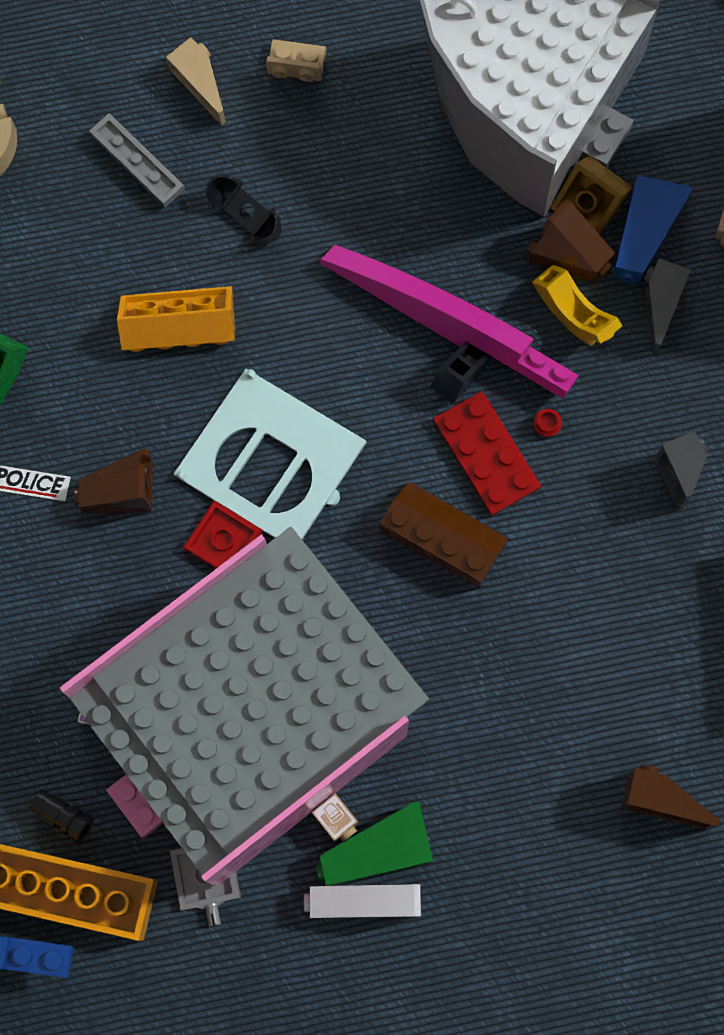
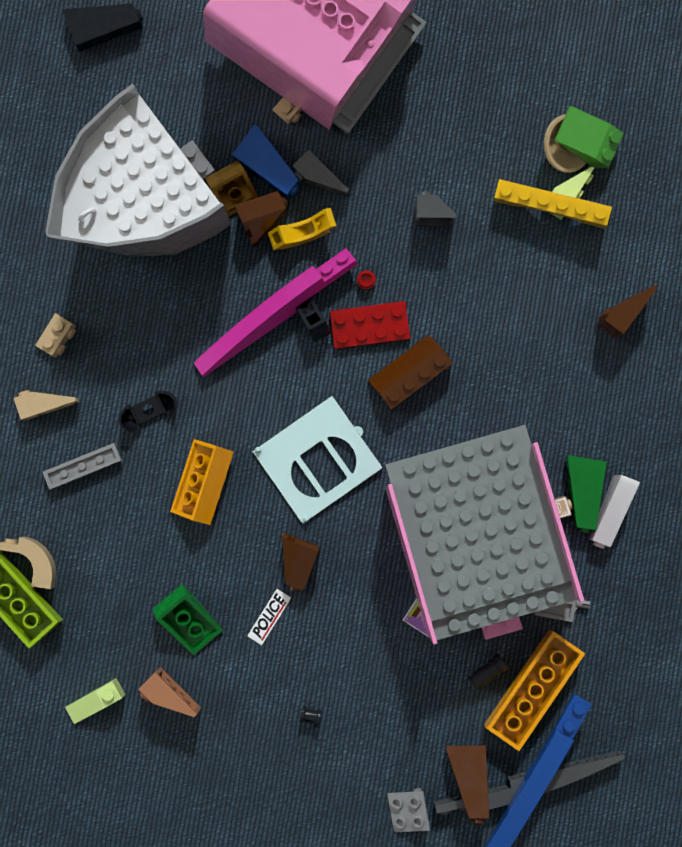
camera: 75 degrees left, 10 degrees up
red tile [183,500,263,569] -> none

